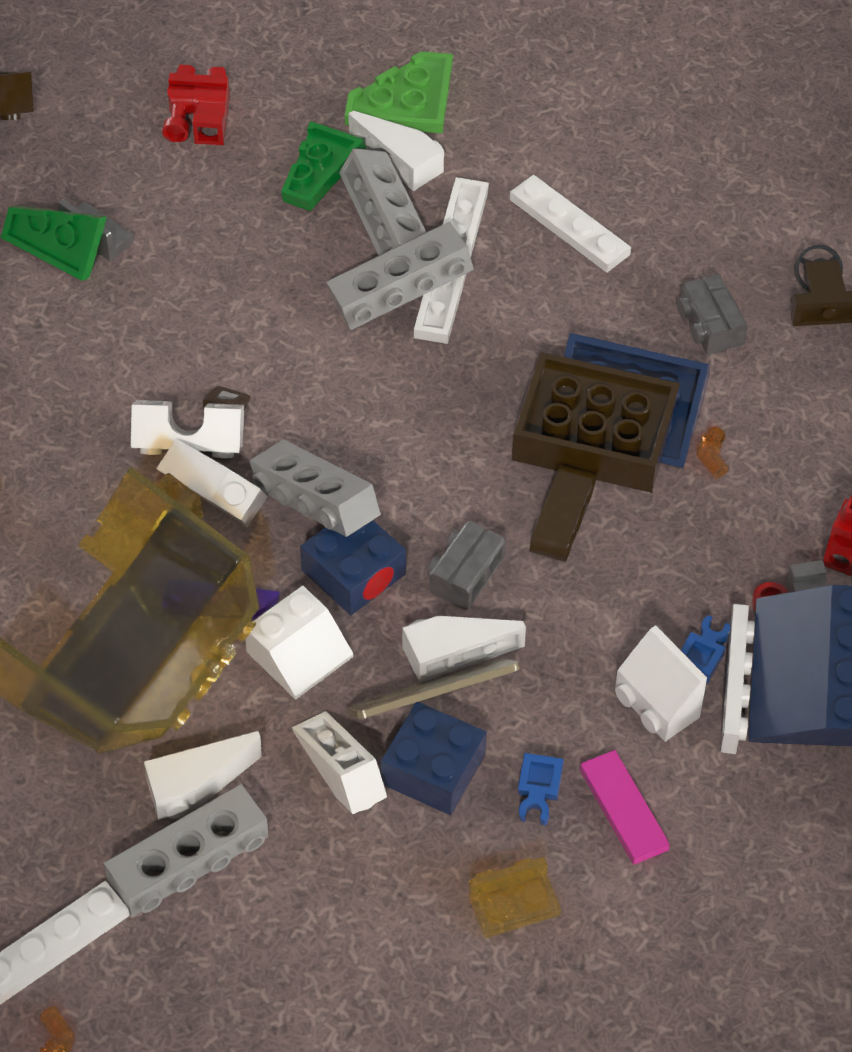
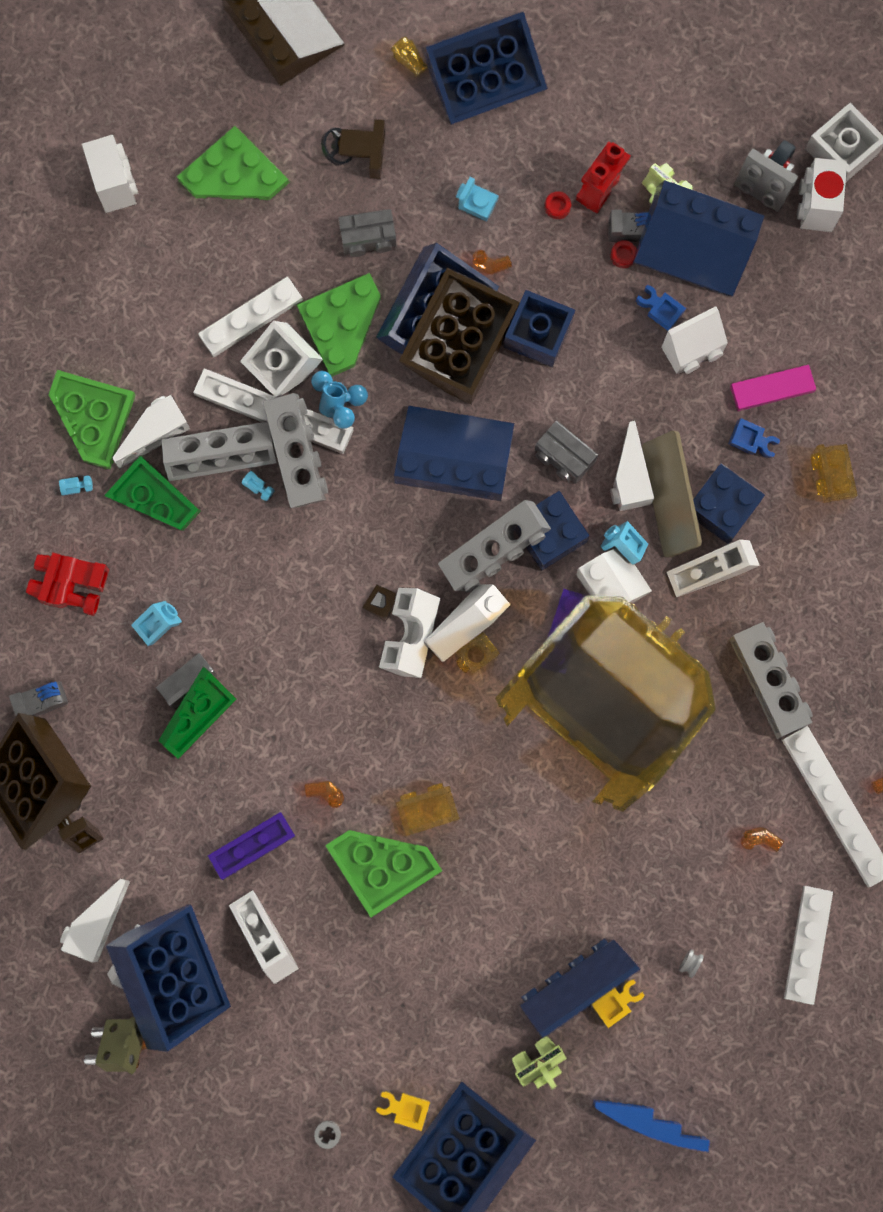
camera: 80 degrees left, 25 degrees up
white slope [144,731,262,820] -> none
dark brown beam [529,465,596,562] -> none
white plate [720,604,755,754] -> none
none -> flat silver leg [9,681,68,717]
none -> medium azure piece [59,475,93,496]
none -> white brick [82,135,138,213]
none -> medium azure bracket [131,601,182,646]
none -> bright green plate [177,126,289,200]
none -> white slope [240,321,323,398]
none -> medium azure piece [242,471,274,501]
none -> bright green plate [297,273,381,377]
none -> dark azure piece [311,371,368,429]
none -> dark blue slope [394,406,515,501]
none -> medium azure bracket [456,177,498,221]
none -> dark blue brick [503,290,576,368]
none -> red tile [544,191,571,219]
none -> medium azure bracket [601,521,648,565]

